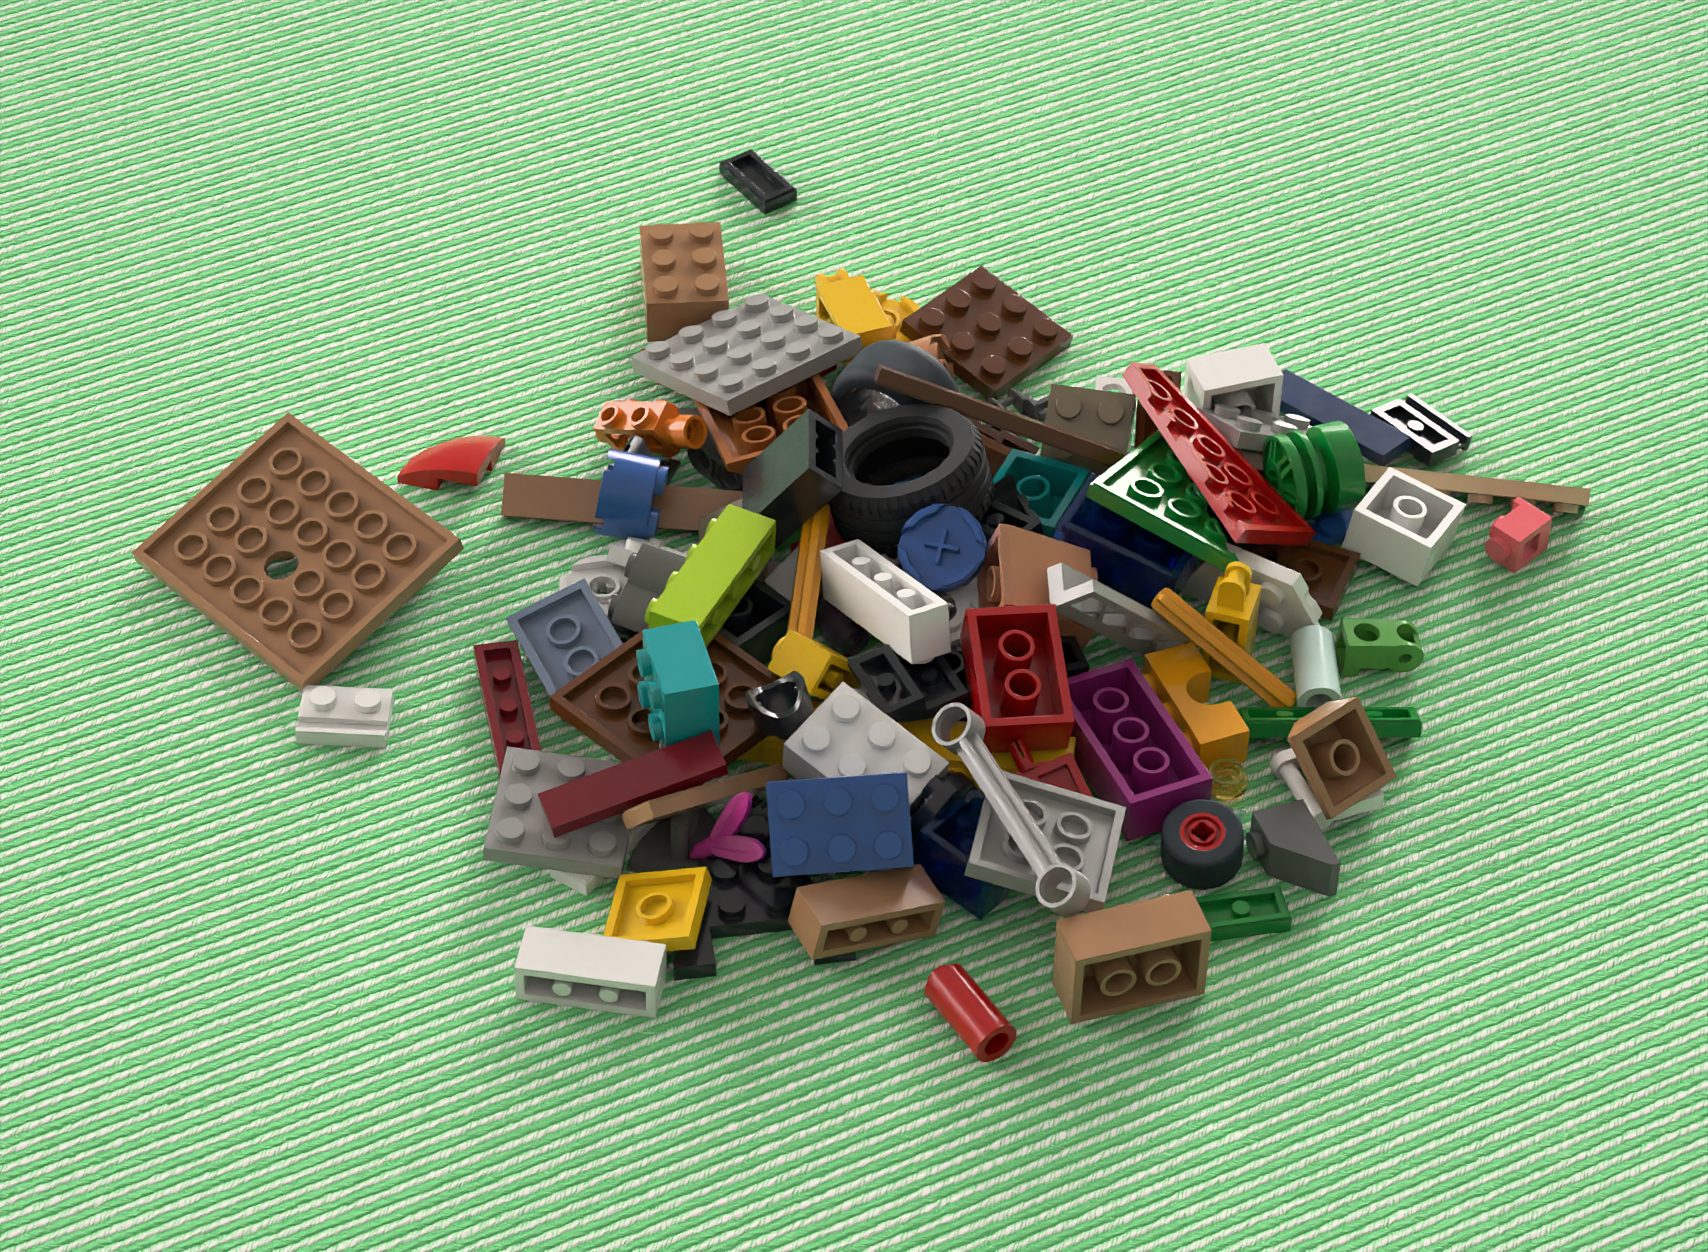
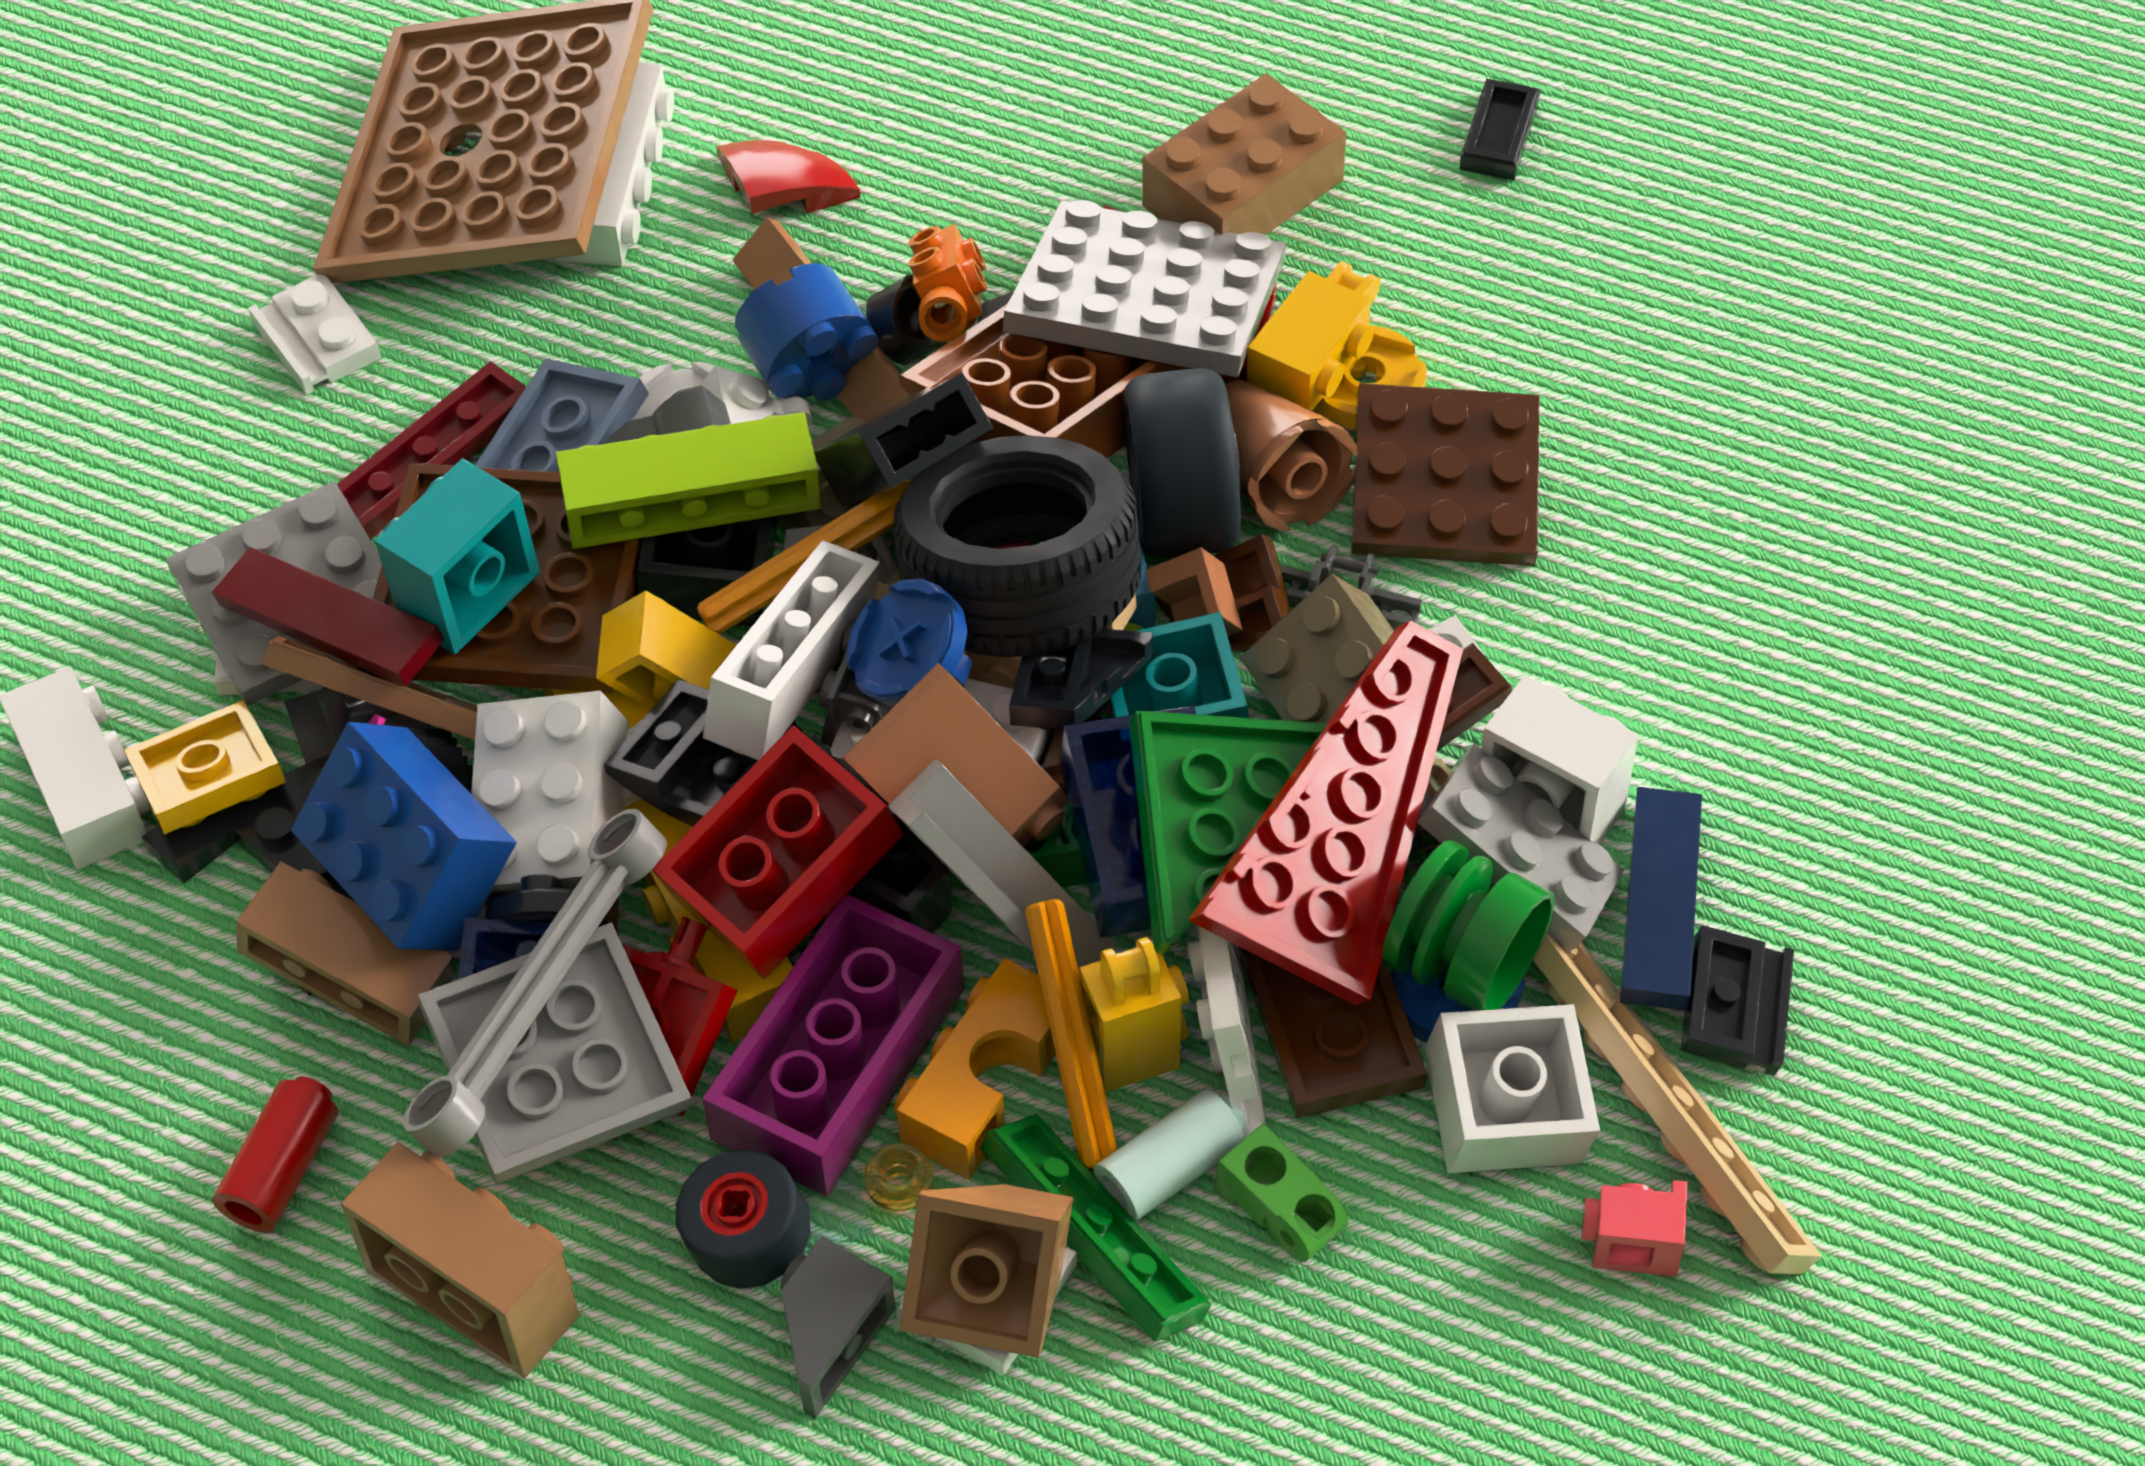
camera: 55 degrees right, 10 degrees up
black piece [745,671,814,740] -> none
reddish brown tile [873,364,1124,468] -> none
green tile [1195,886,1292,942] -> none

